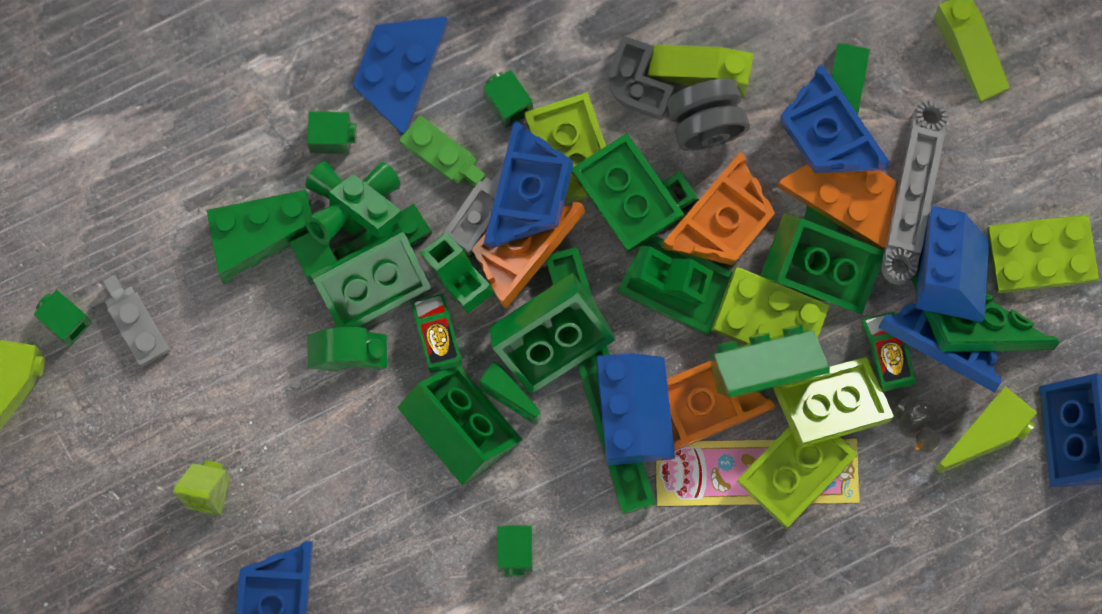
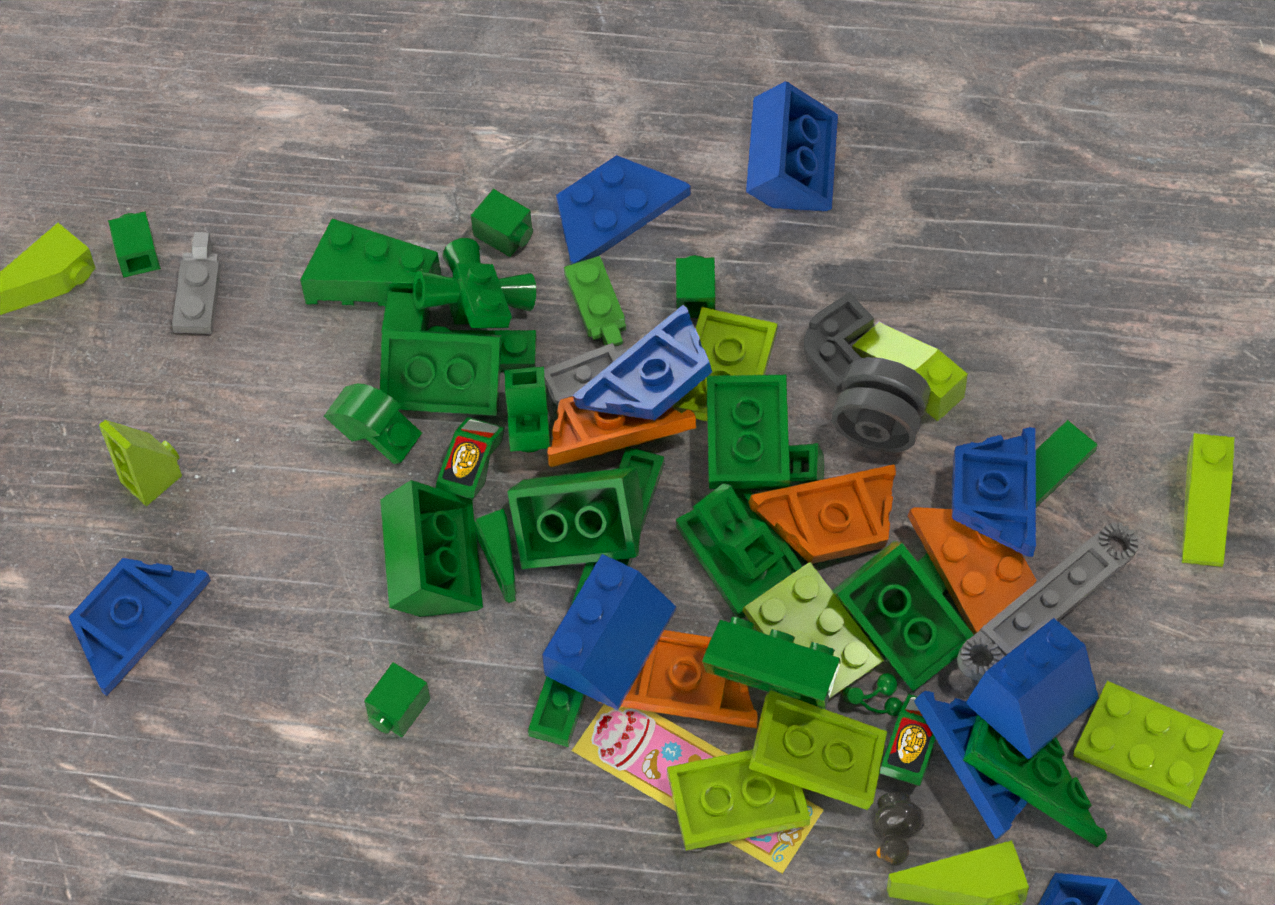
camera: 35 degrees right, 15 degrees down
none -> green piece [842,673,903,716]

